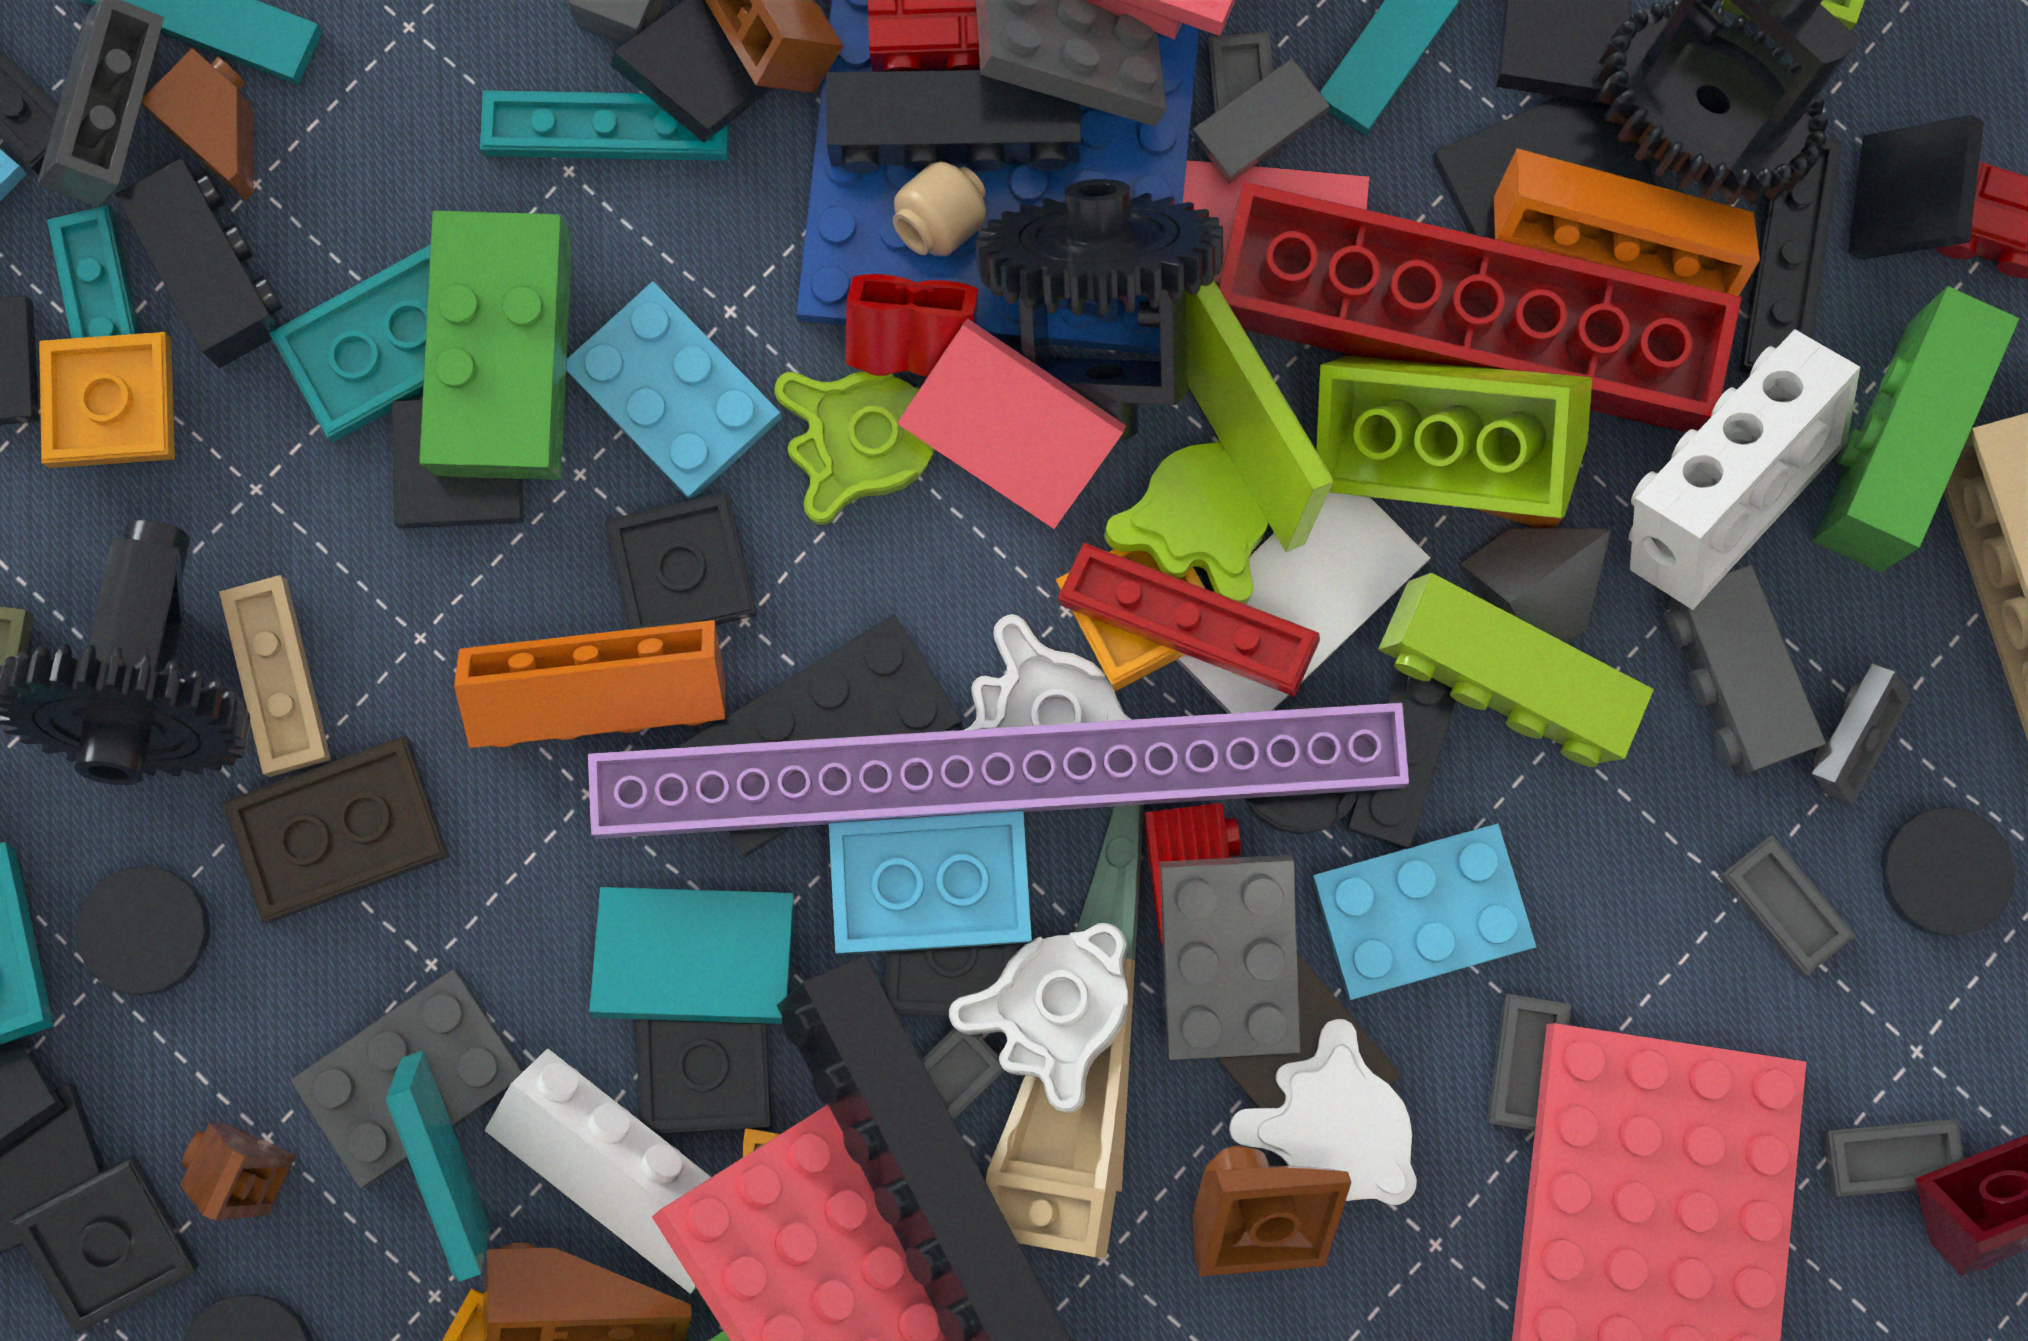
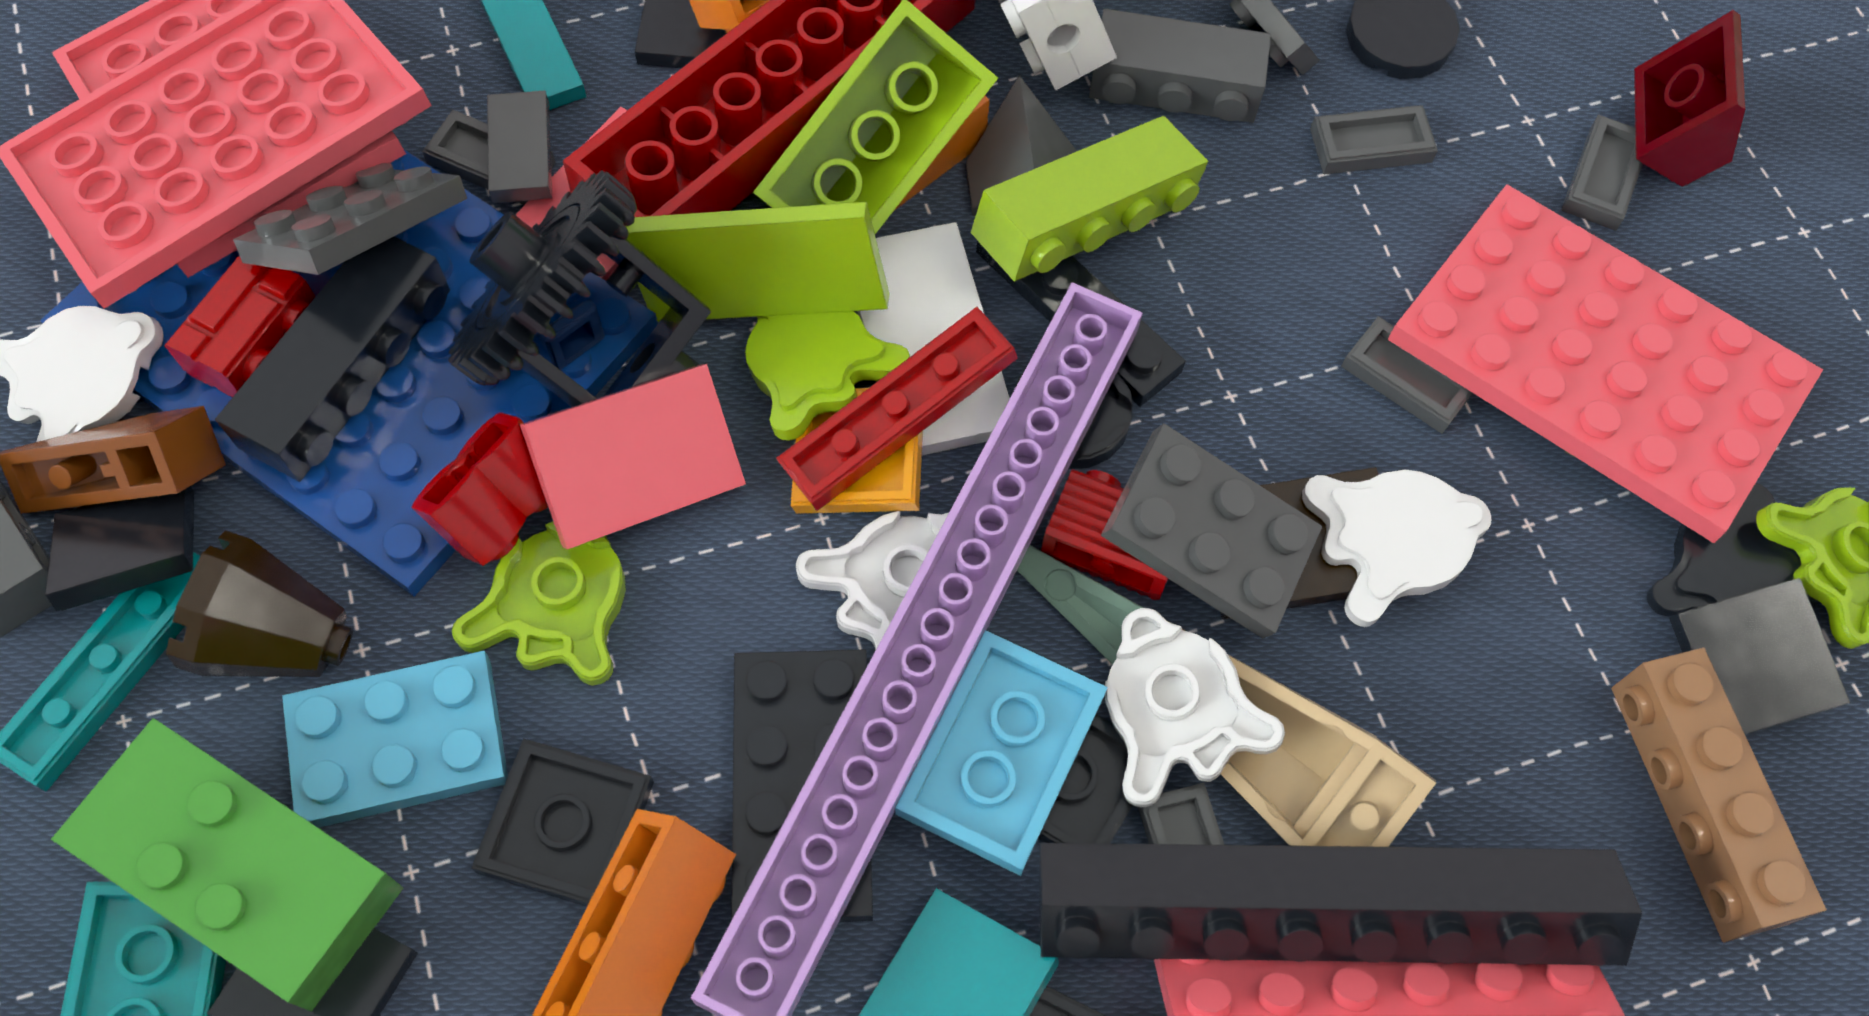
camera: 65 degrees left, 15 degrees down
tan head [893,162,986,256] -> none
dark orange slope [1192,1146,1352,1277] -> none
medium azure plate [1311,823,1536,1001] -> none
none -> dark brown cone [166,530,353,677]

